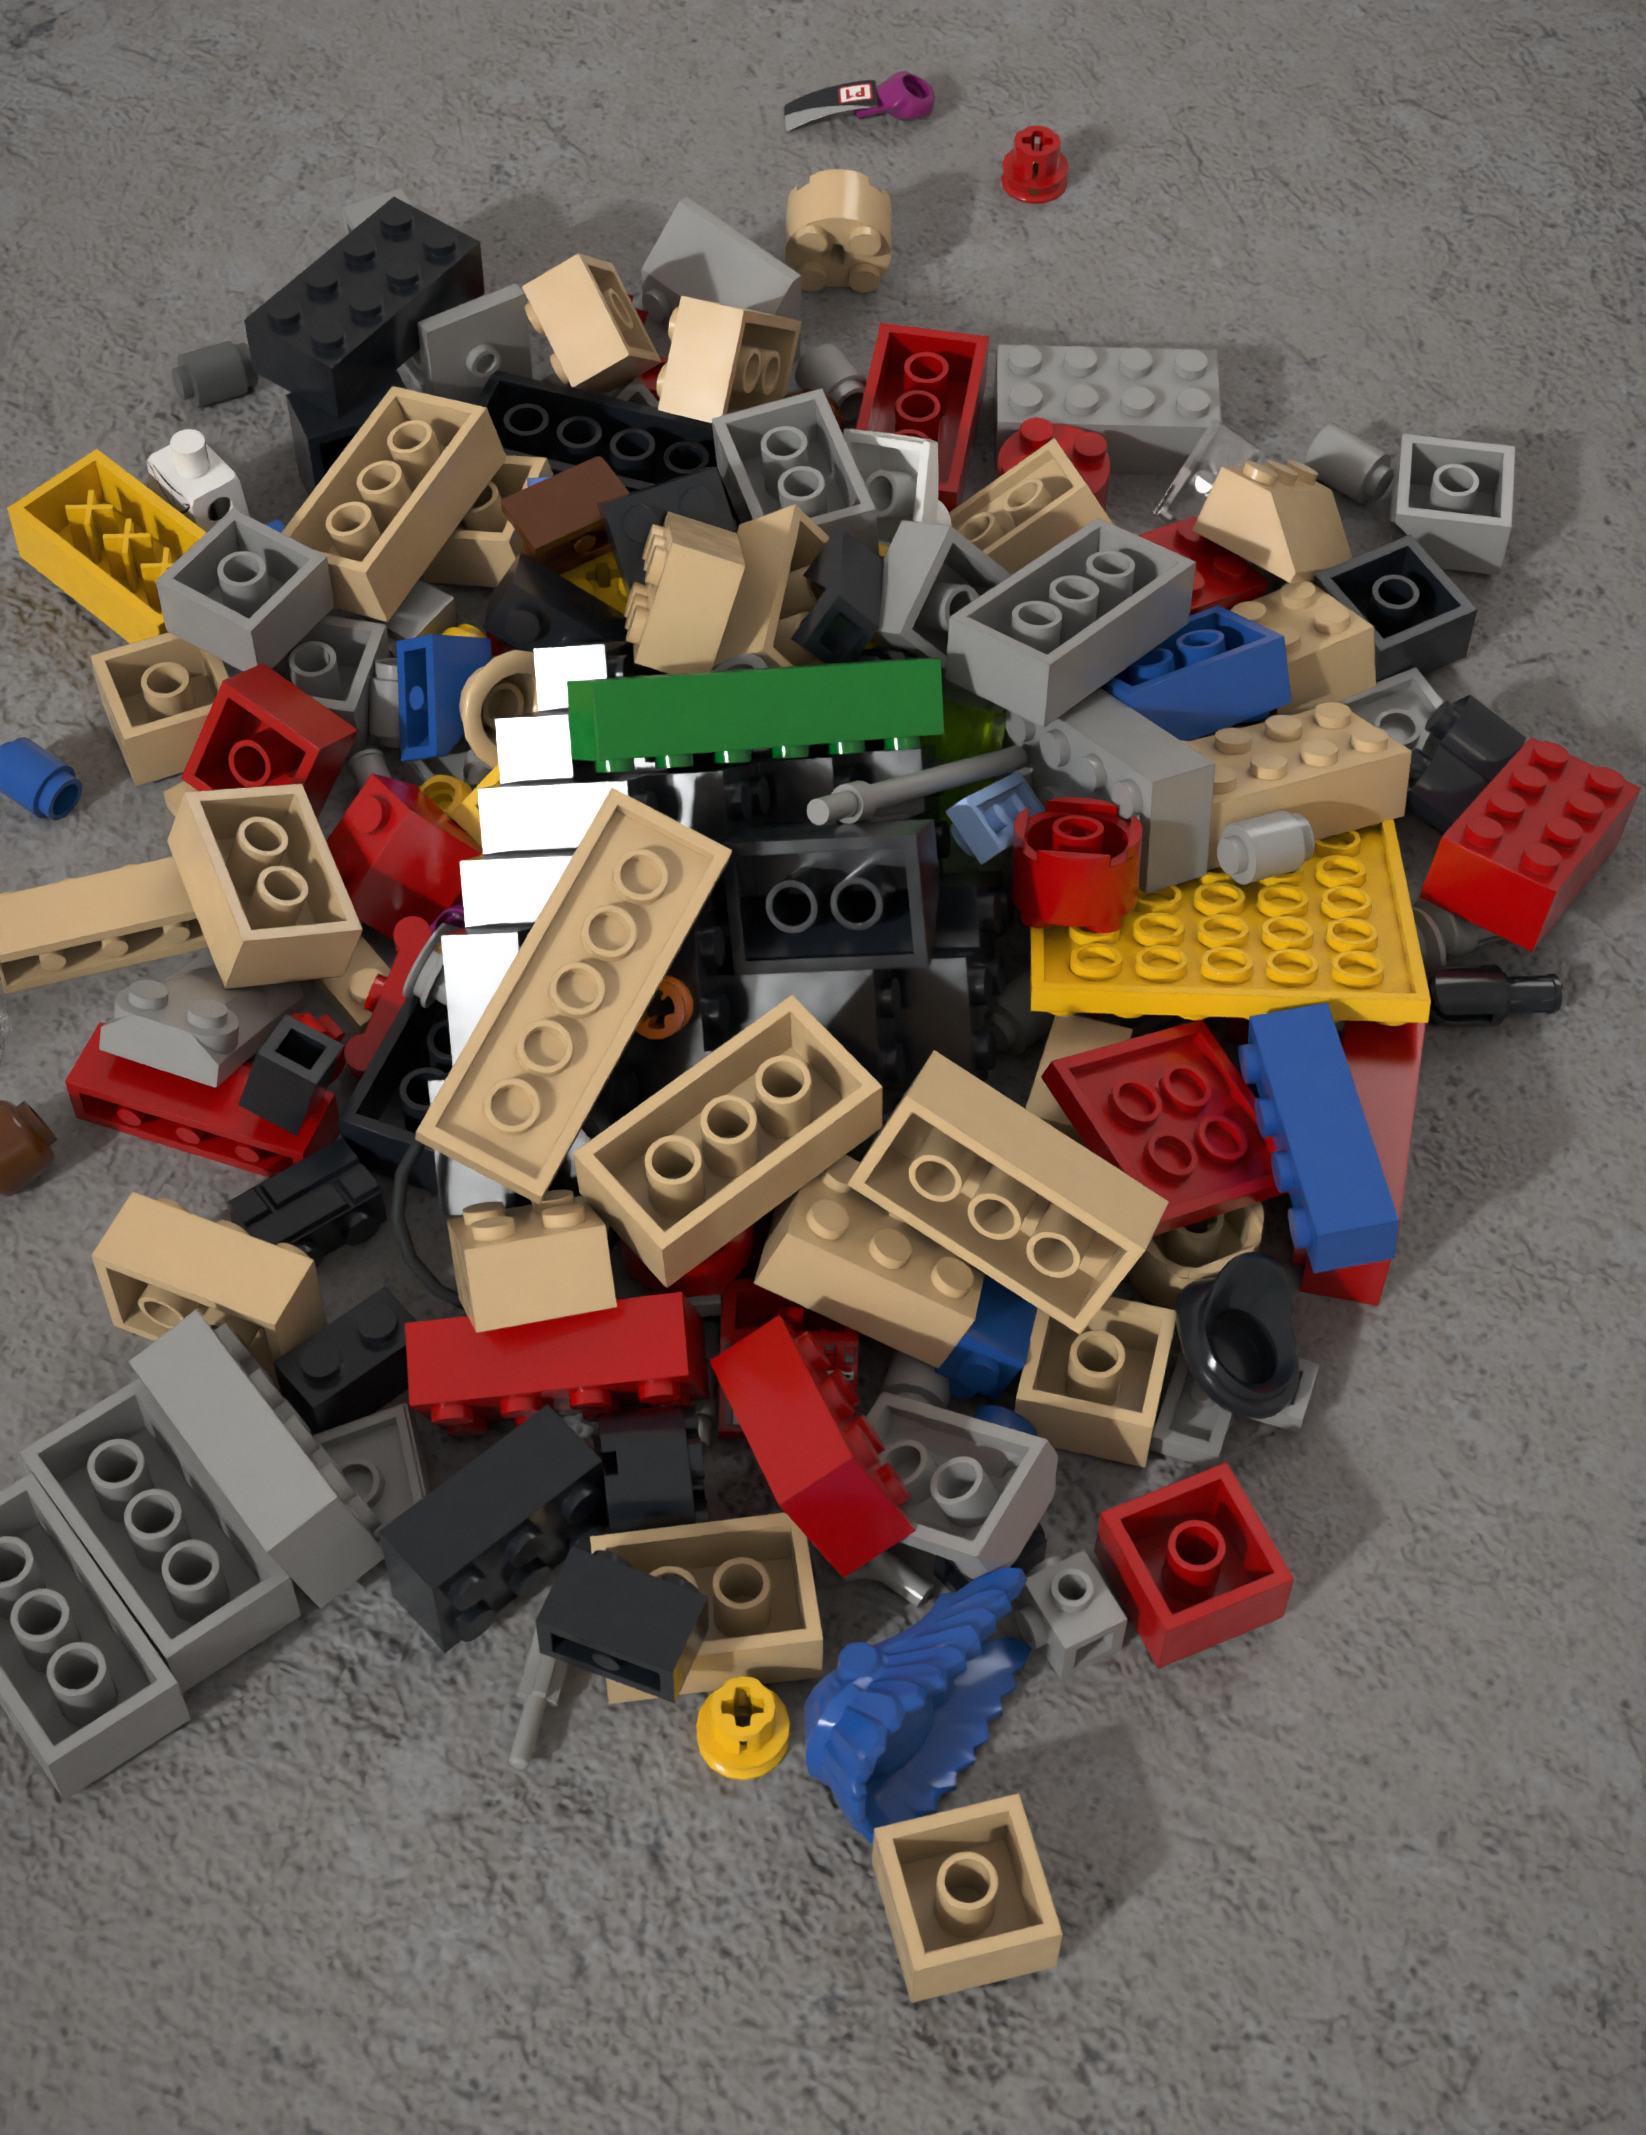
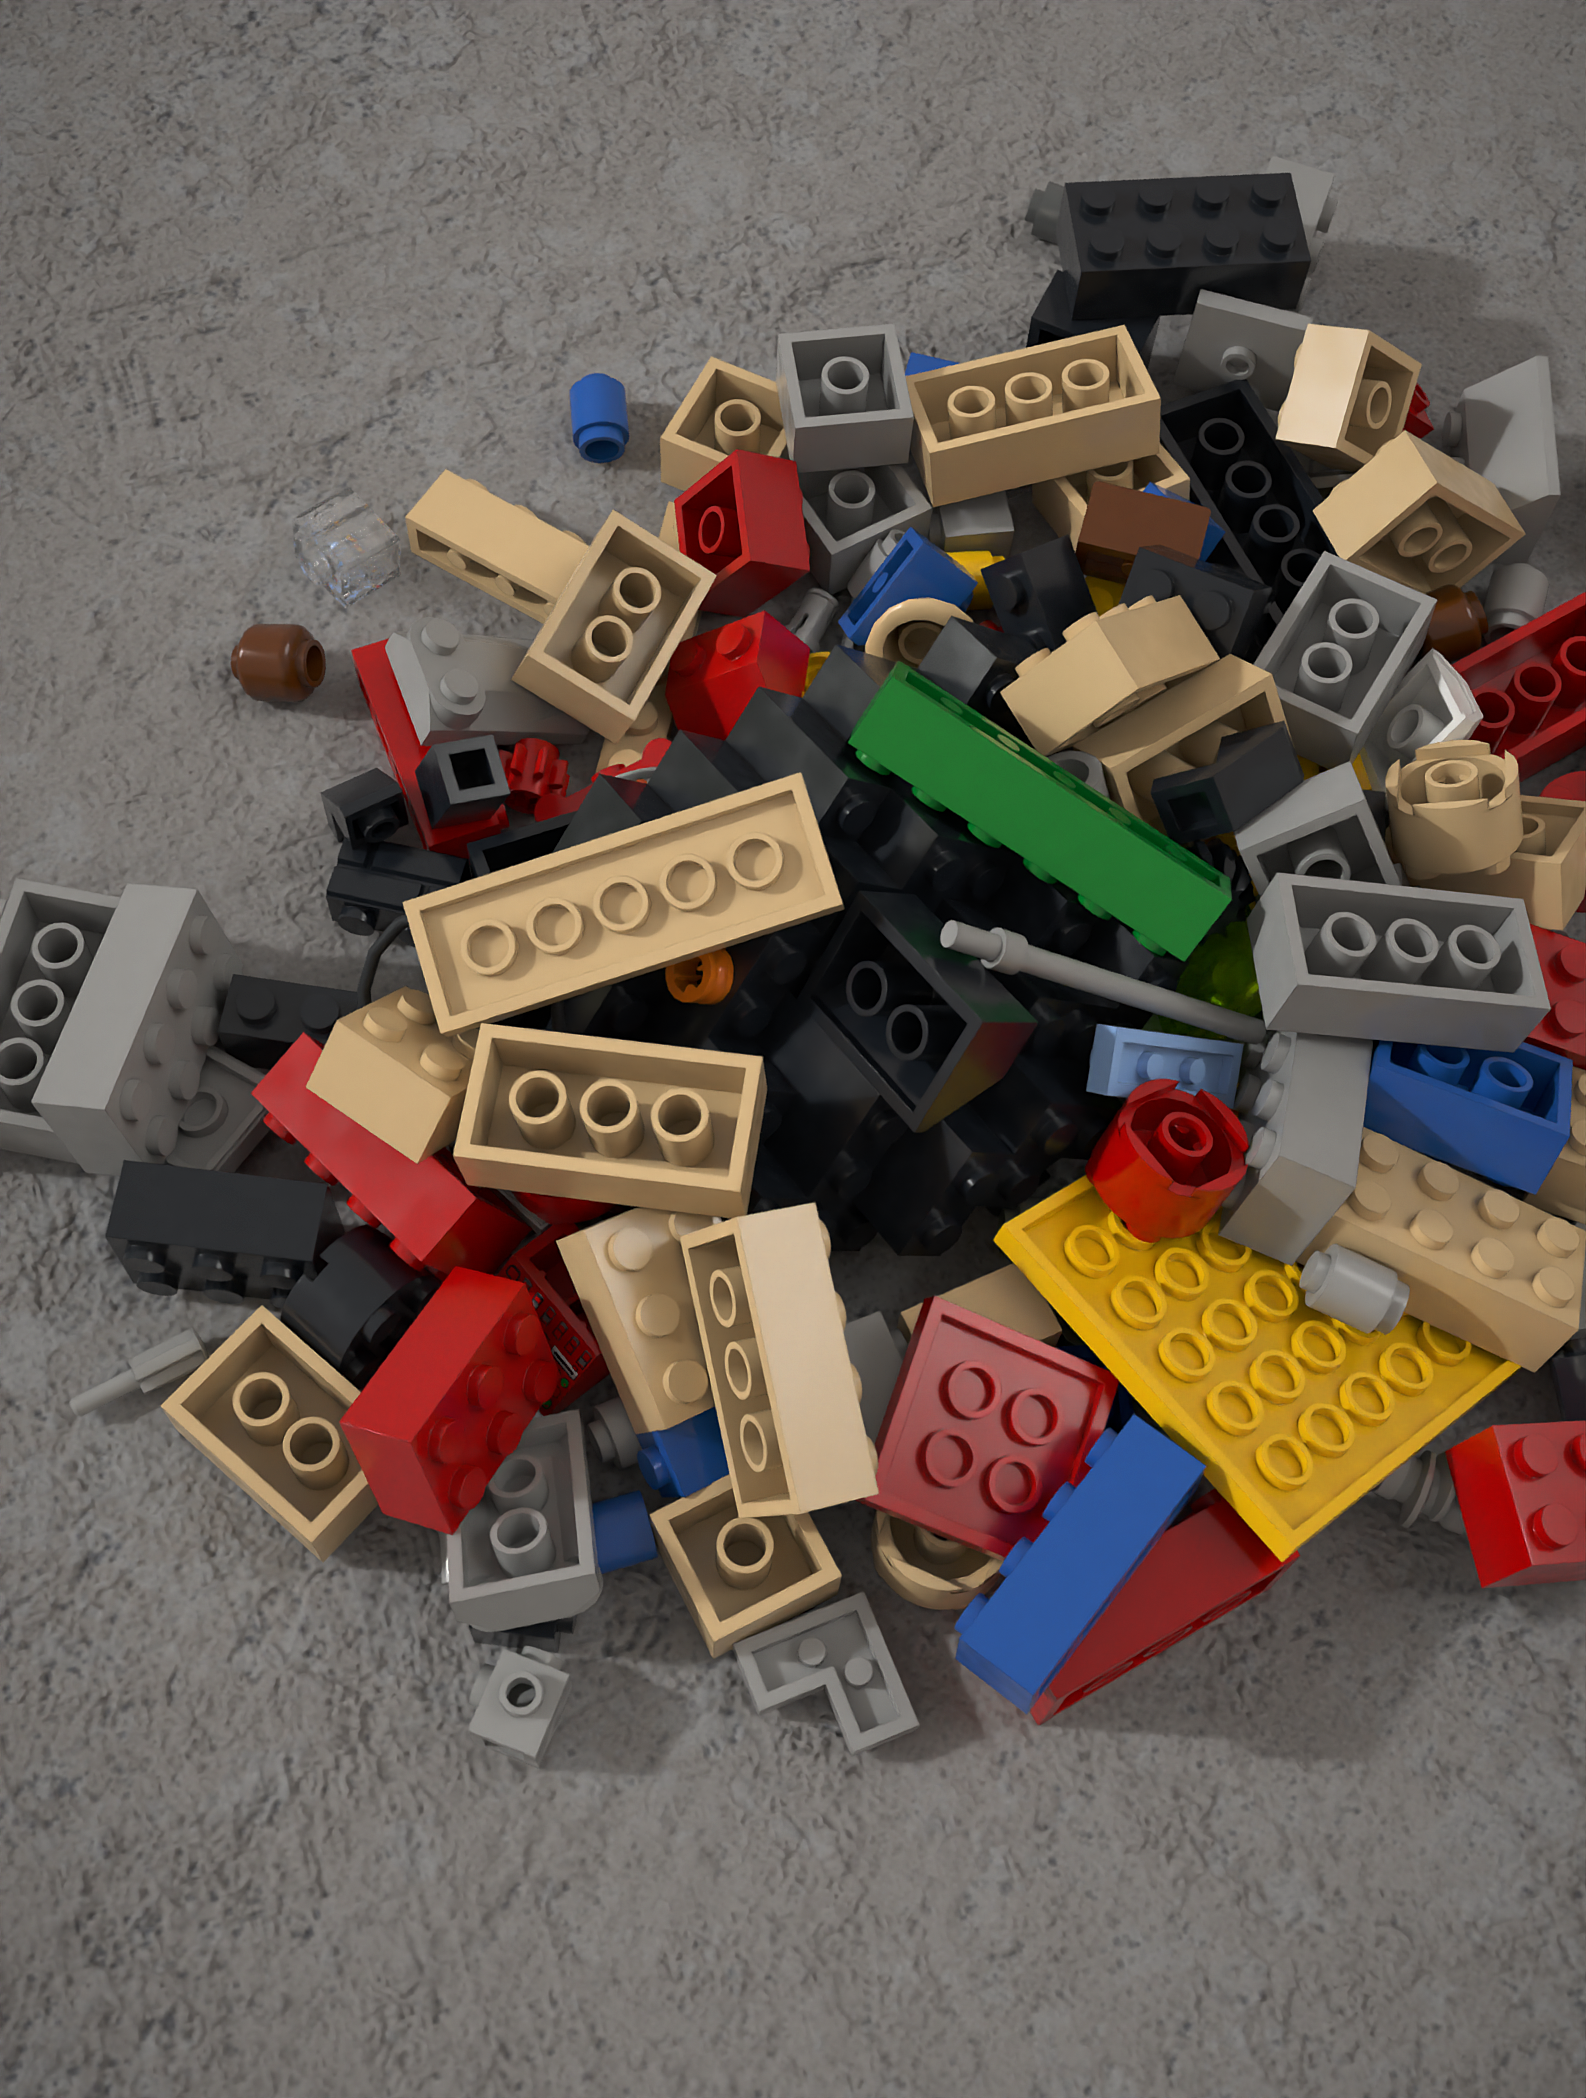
camera: 45 degrees right, 10 degrees up
yellow brick [7,449,207,644] -> none
tan brick [91,1192,328,1390] -> none
white torso [147,429,250,532] -> none
black brick [535,1546,709,1703] -> none
yellow piece [696,1676,790,1780] -> none
blue piece [803,1567,1031,1844] -> none
tan brick [872,1793,1063,2003] -> none
red brick [1094,1462,1294,1669] -> none
black piece [1175,1252,1299,1419] -> none
black arm [1426,964,1562,1028] -> none
none -> black slope [320,768,409,850]
none -> tan brick [1385,740,1523,880]

